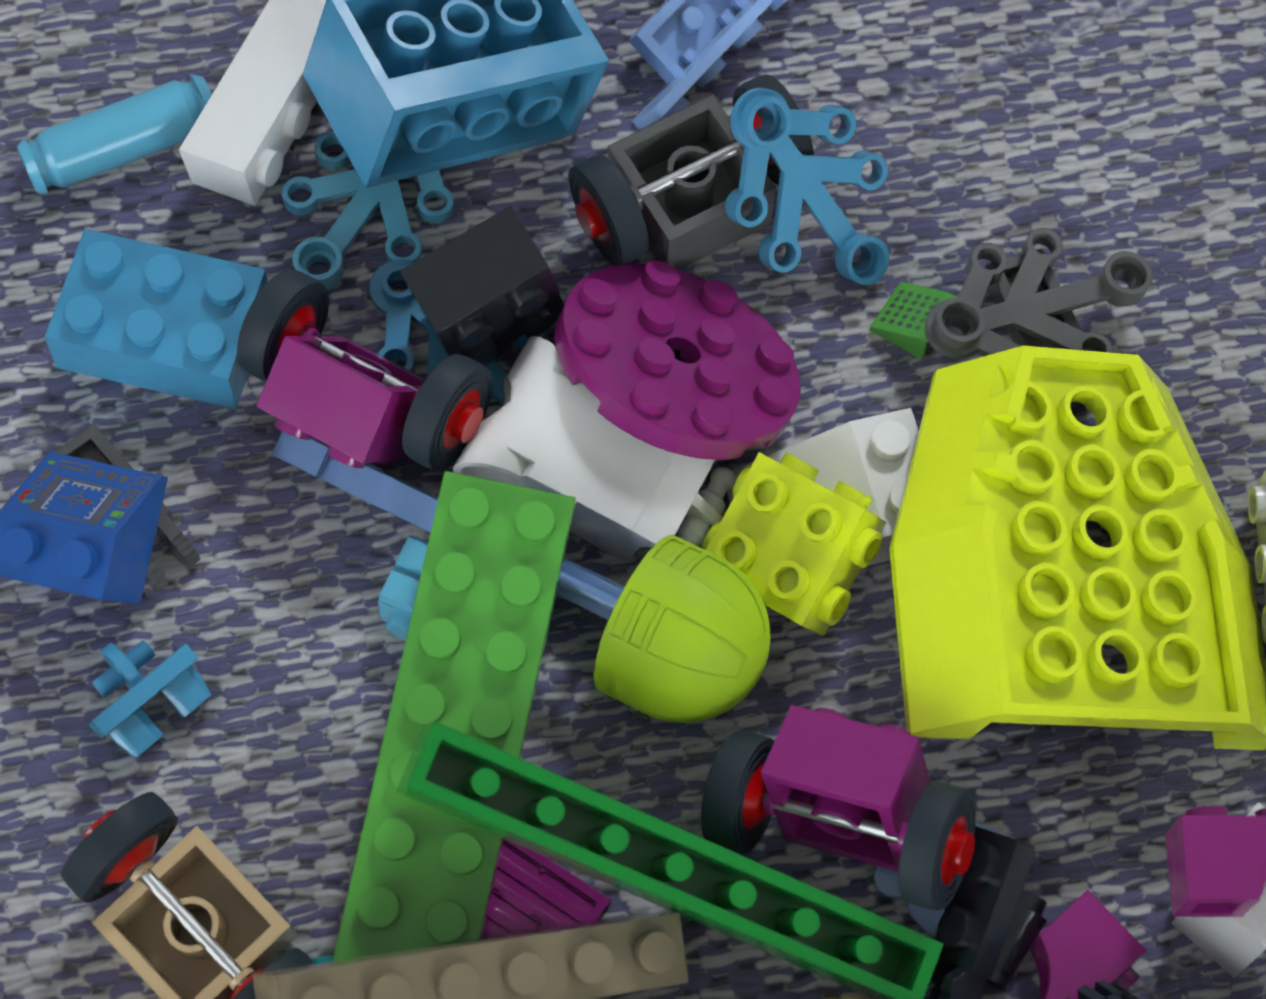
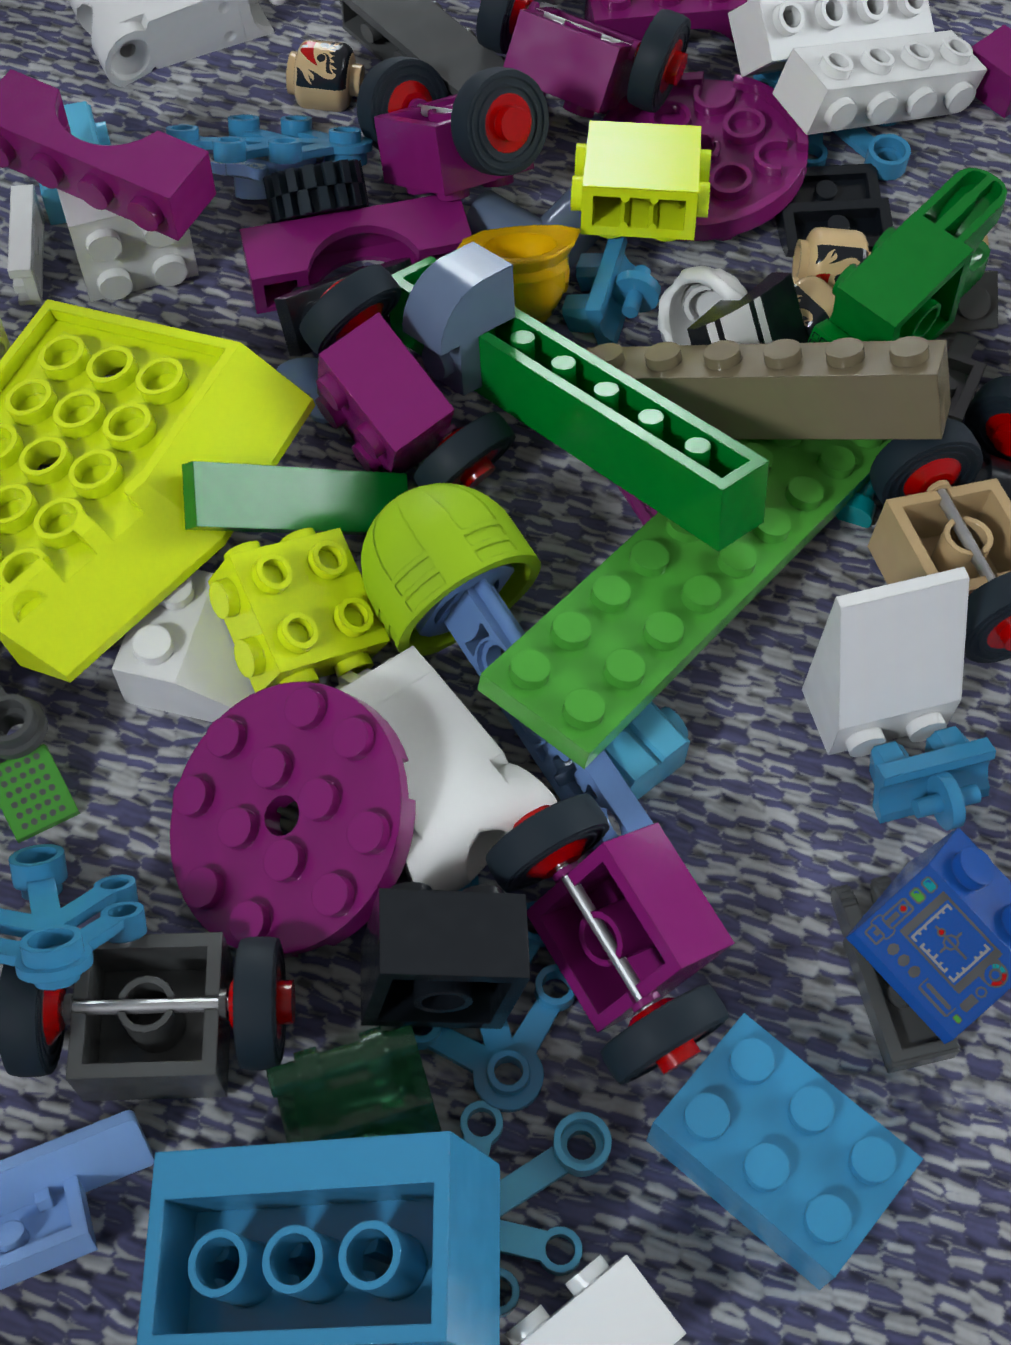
camera: 150 degrees left, 5 degrees down
none -> tile [182,461,408,535]
none -> clear green brick [266,1025,442,1143]
none -> sand blue brick [402,241,515,396]
none -> white slope [802,567,970,757]

